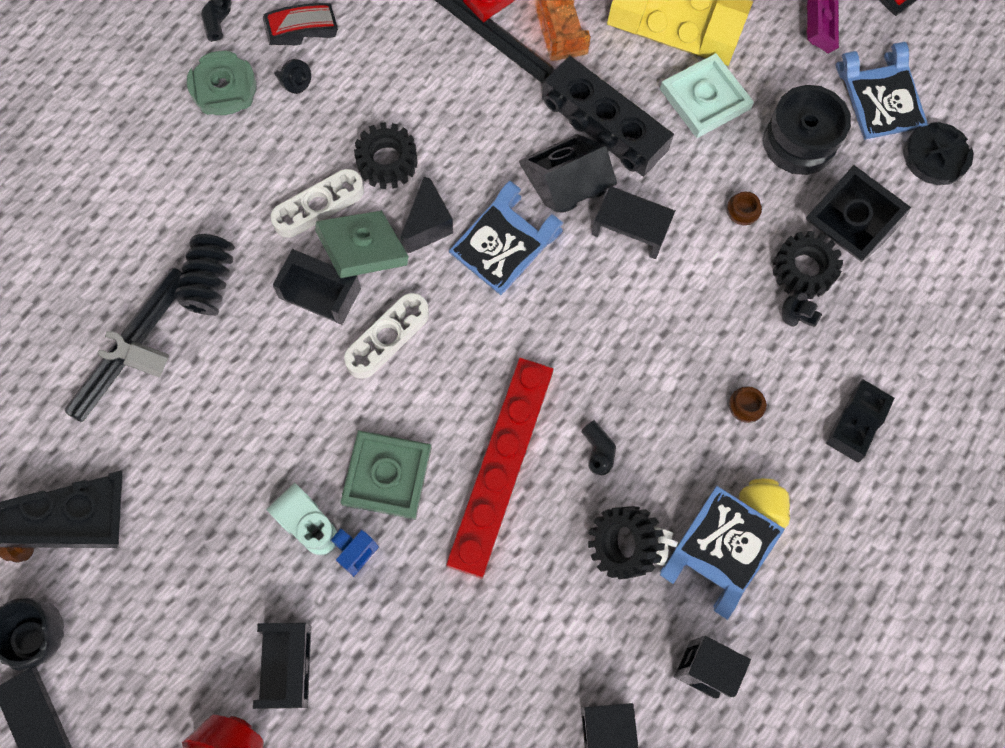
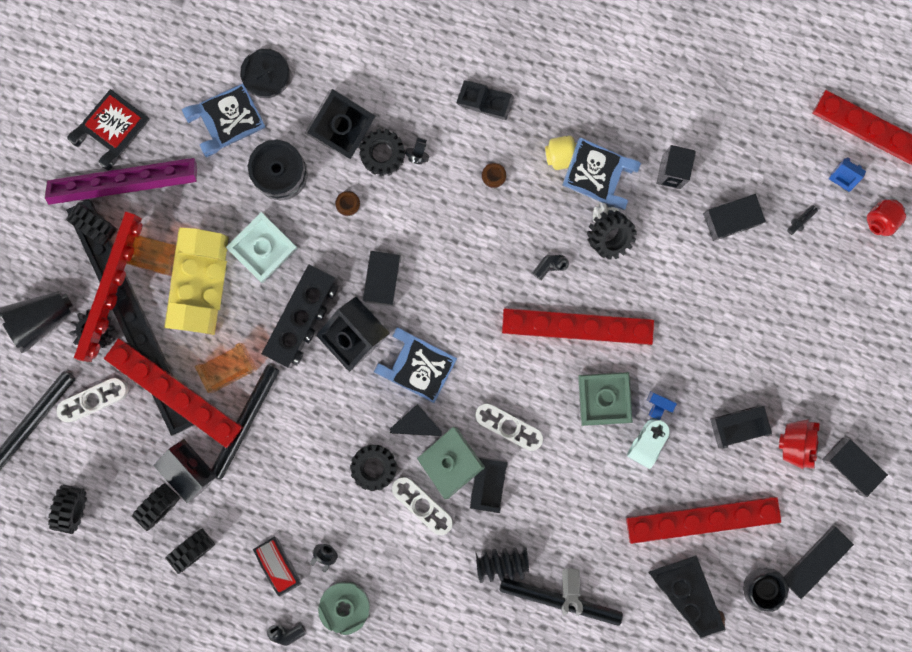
camera: 95 degrees left, 15 degrees up
none -> red plate [626,497,782,544]

